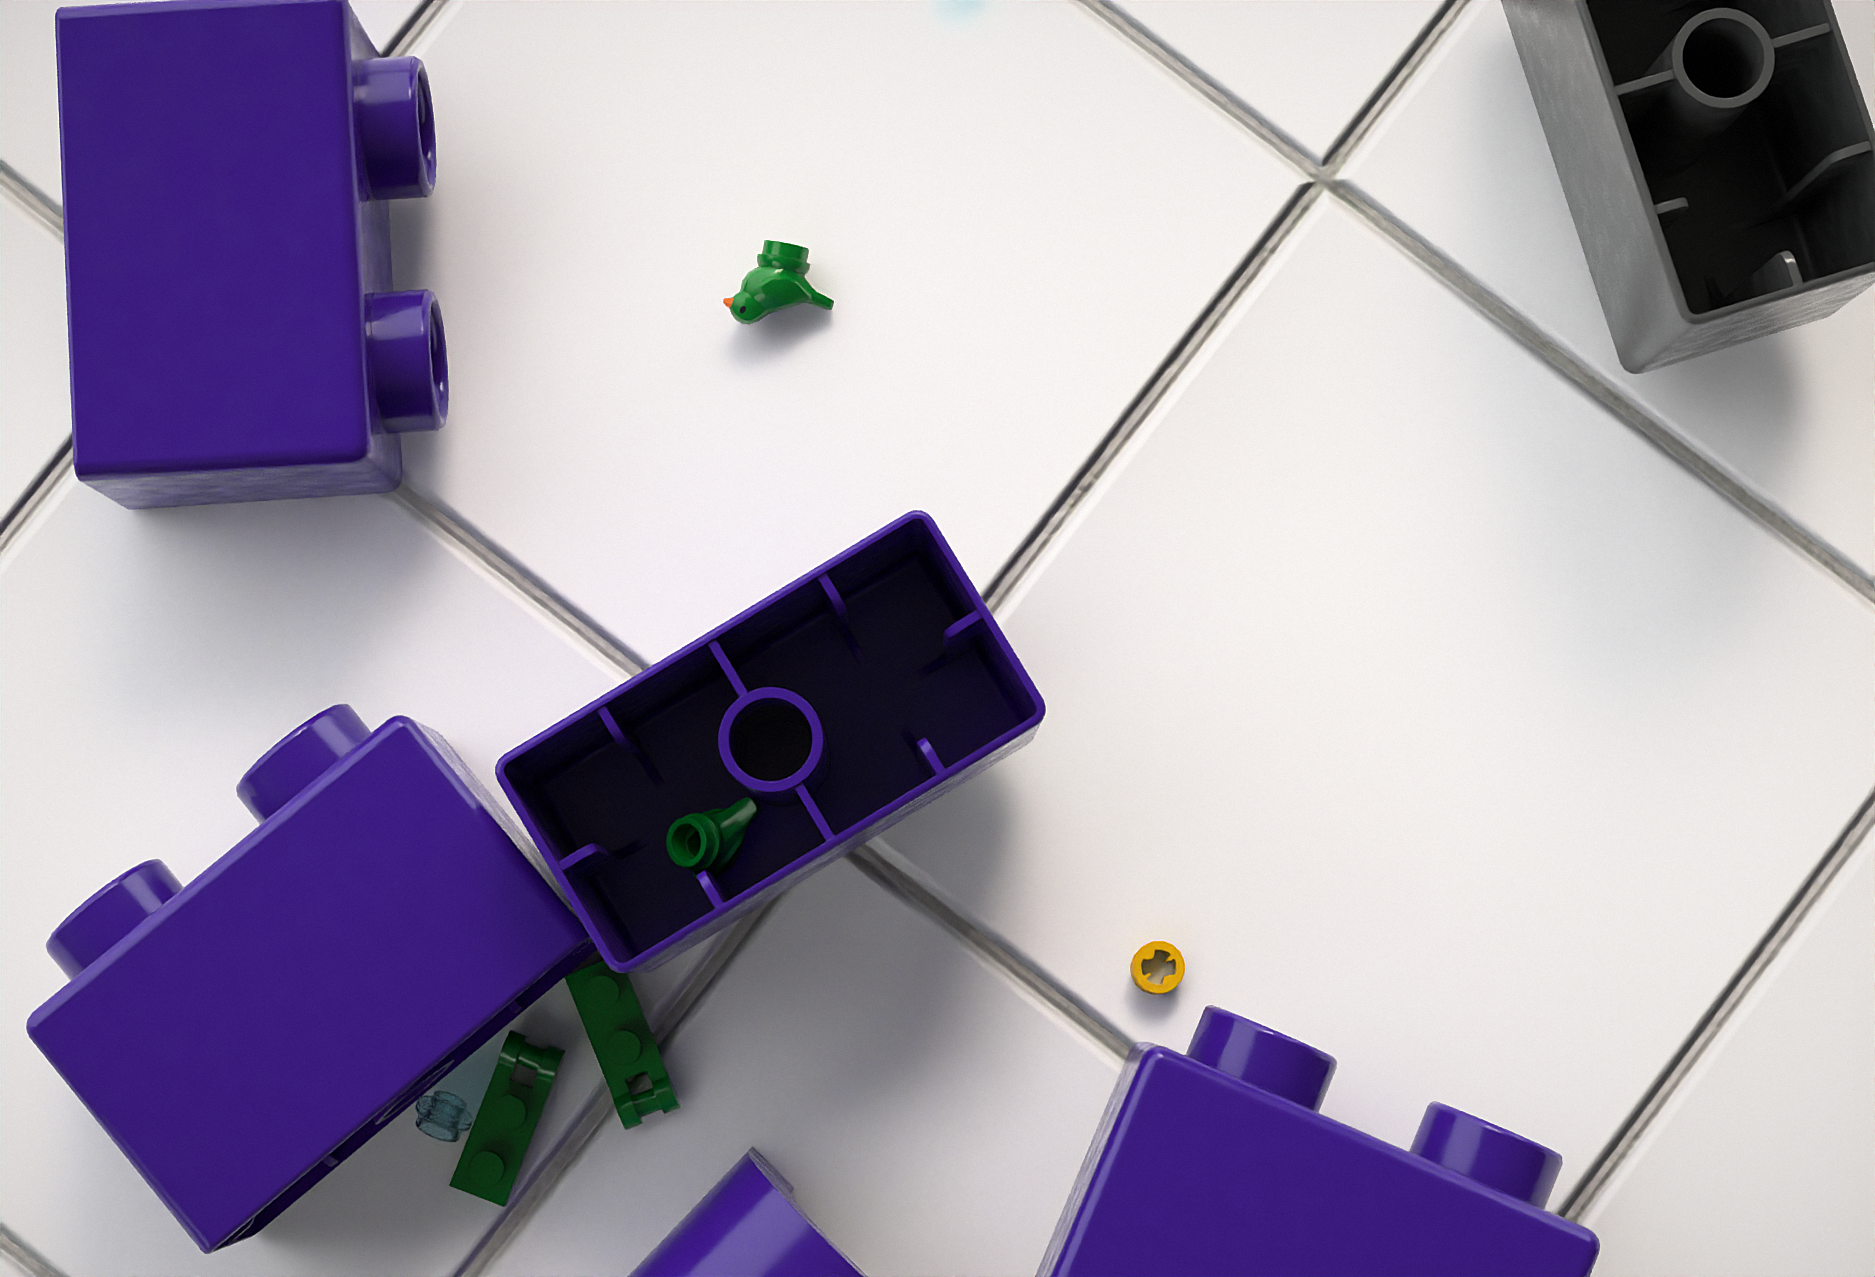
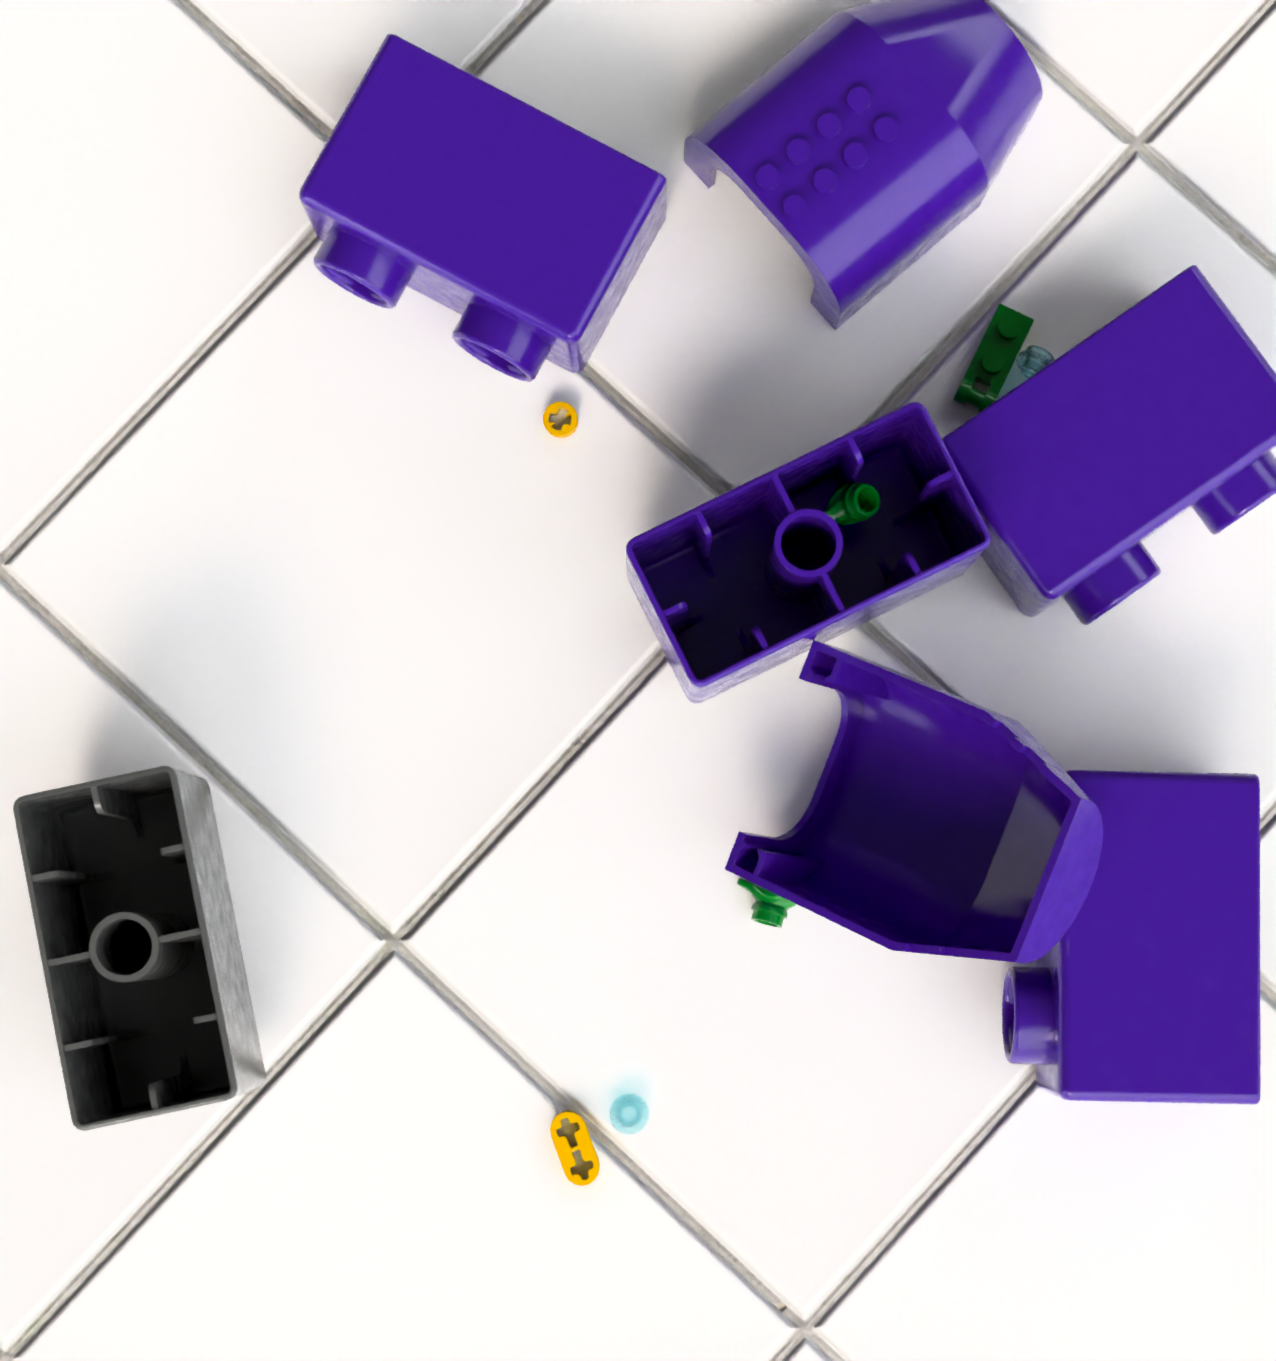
camera: 170 degrees left, 0 degrees up
green plate [564,960,681,1130] -> none
none -> dark purple windscreen [725,640,1103,963]

